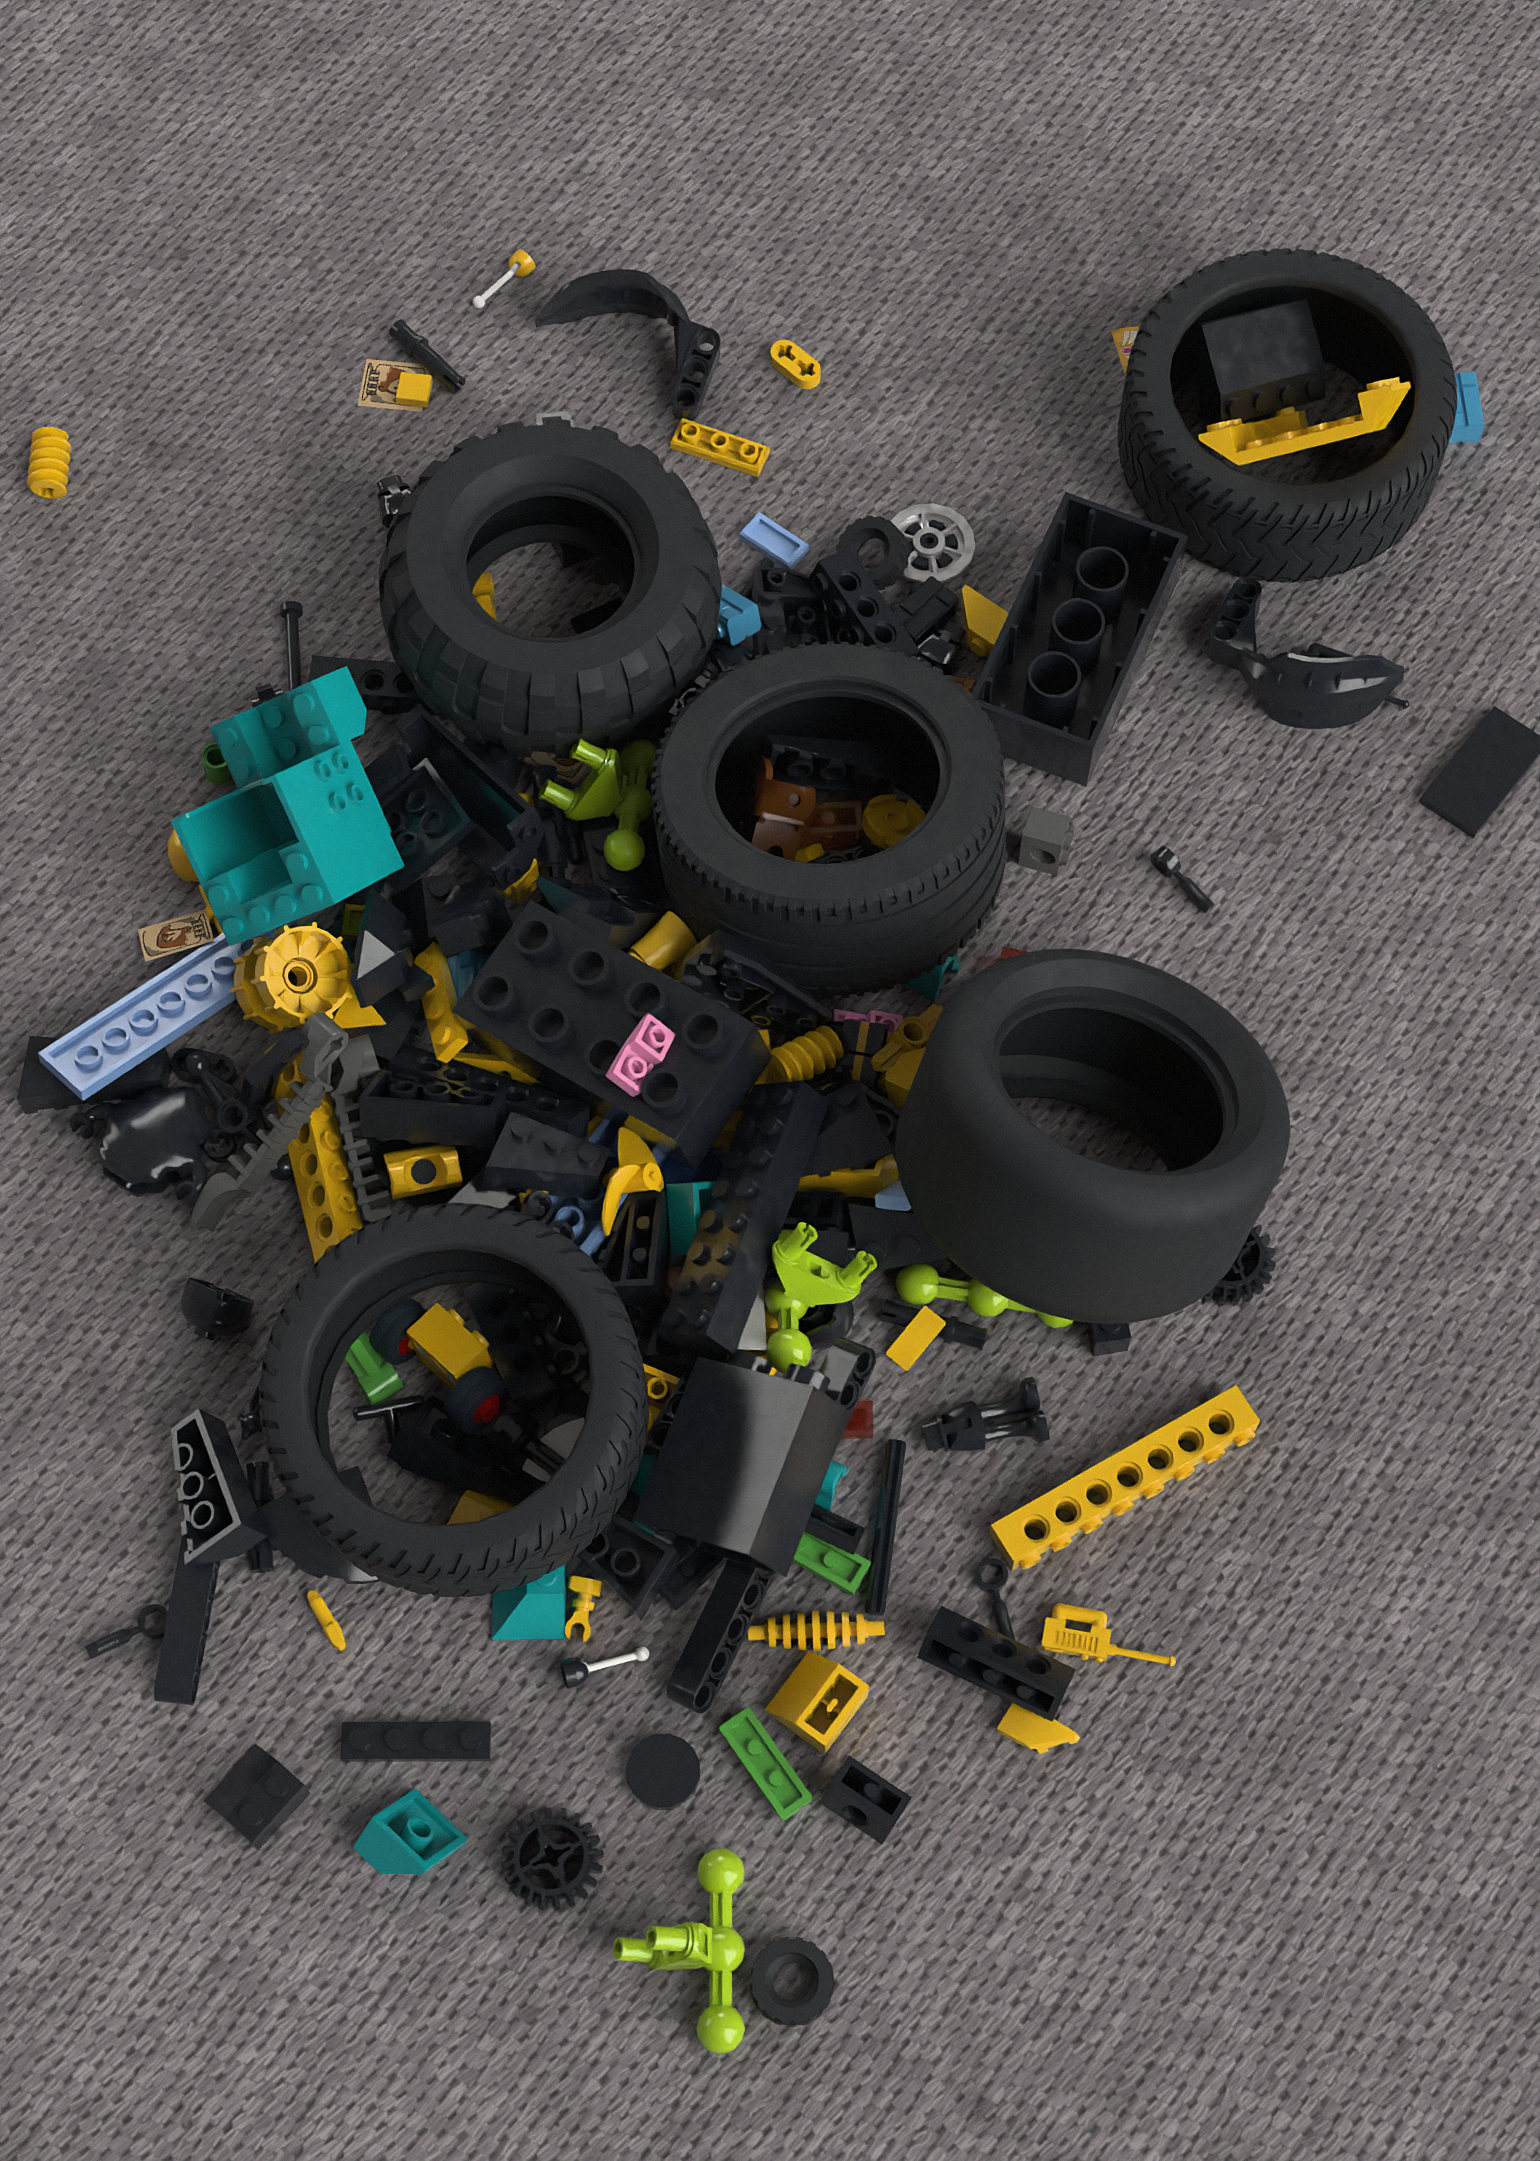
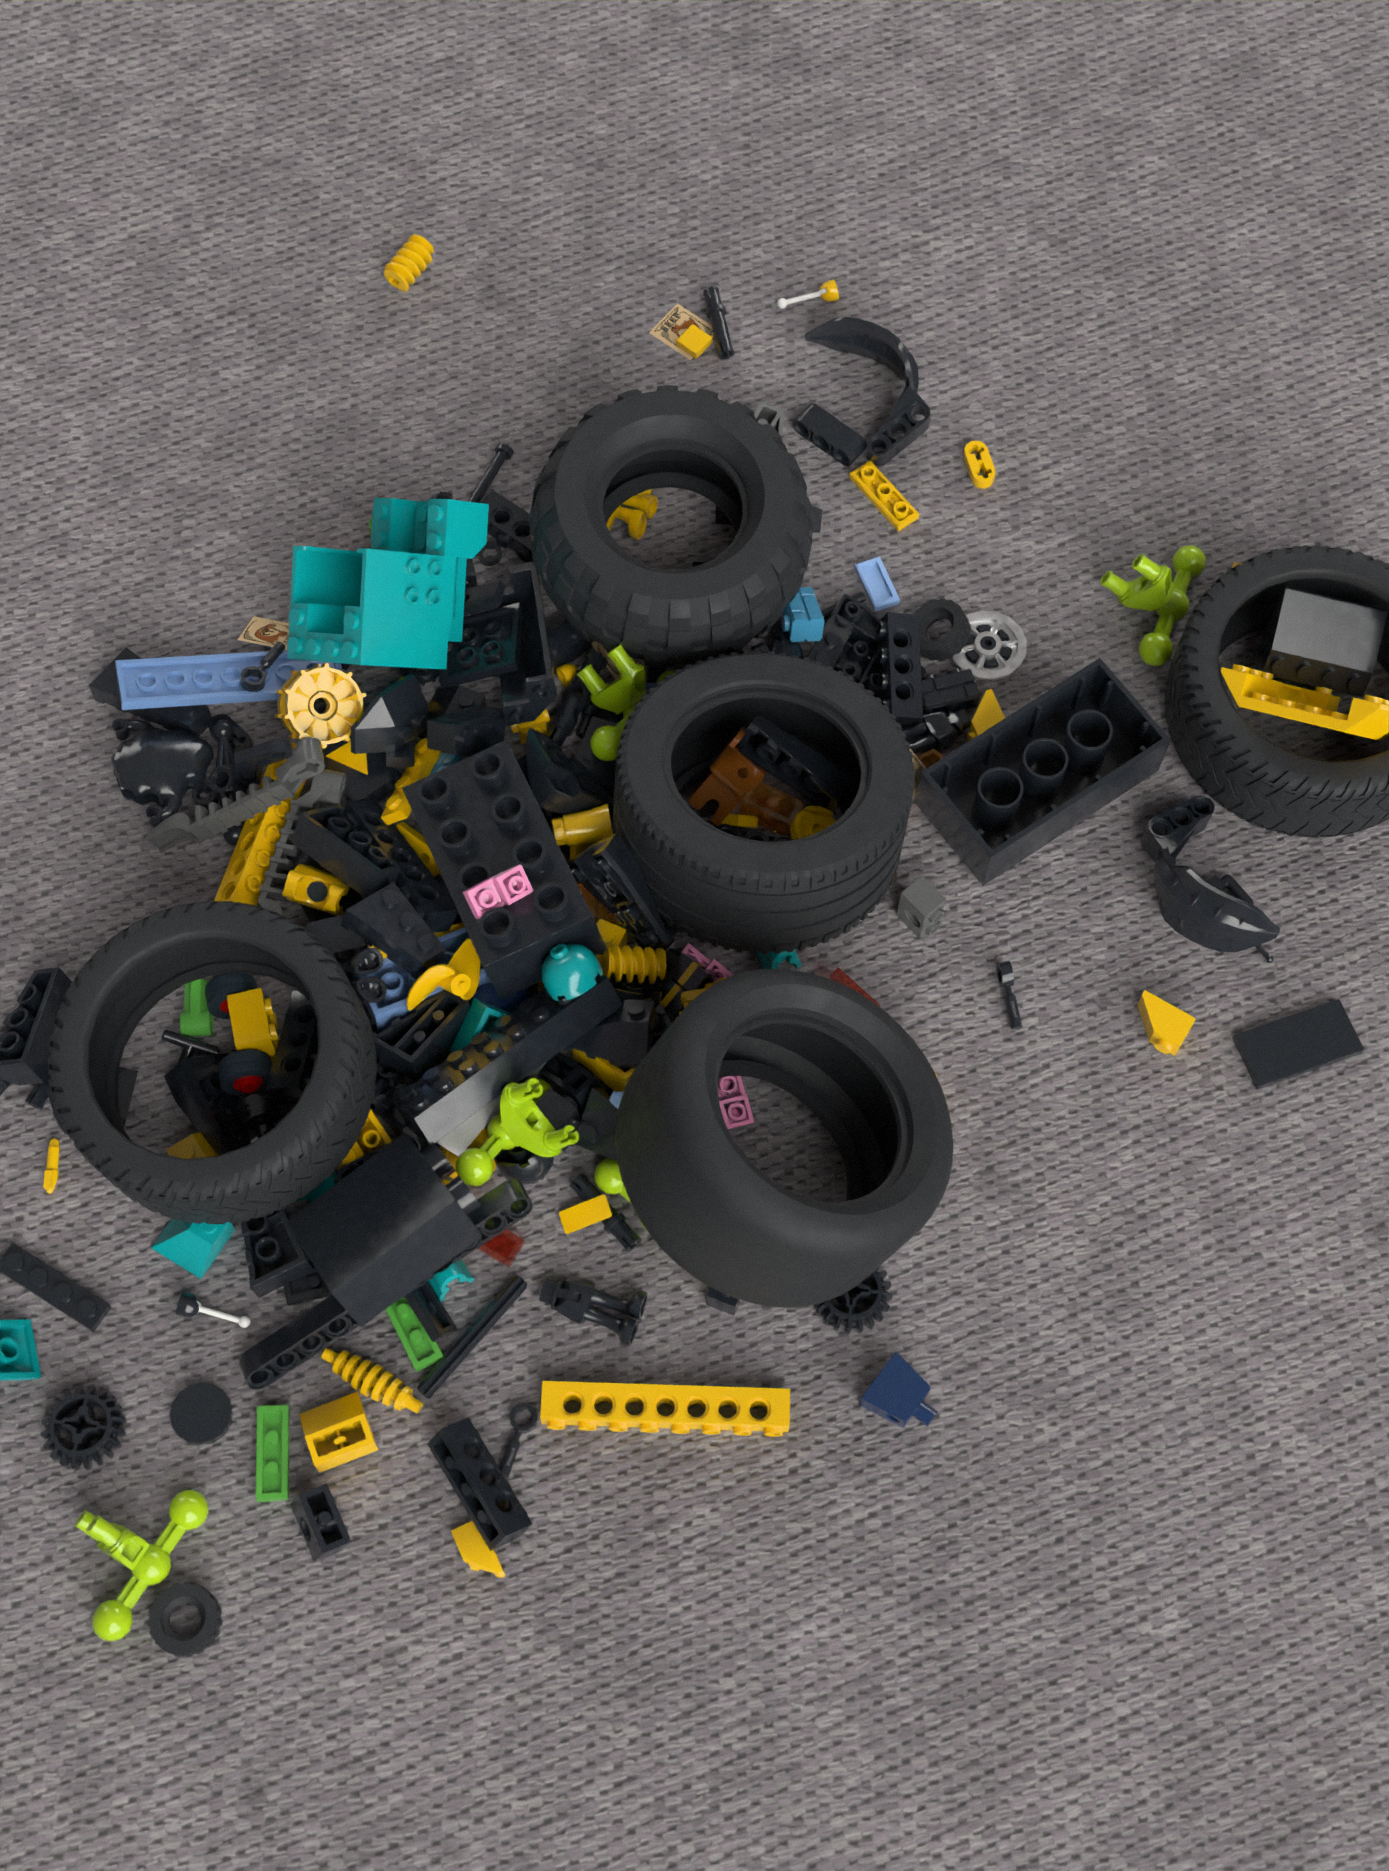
camera: 30 degrees right, 0 degrees up
black cylinder [181,1277,254,1340] -> none
yellow piece [565,1575,602,1642] -> none
yellow piece [1040,1603,1176,1667] -> none
none -> black piece [240,641,286,692]
none -> teal cylinder [542,944,603,1001]
none -> black beam [792,403,867,467]
none -> dark blue torso [859,1352,938,1428]
none -> lime connector [1100,545,1206,666]
none -> yellow slope [1137,990,1196,1056]

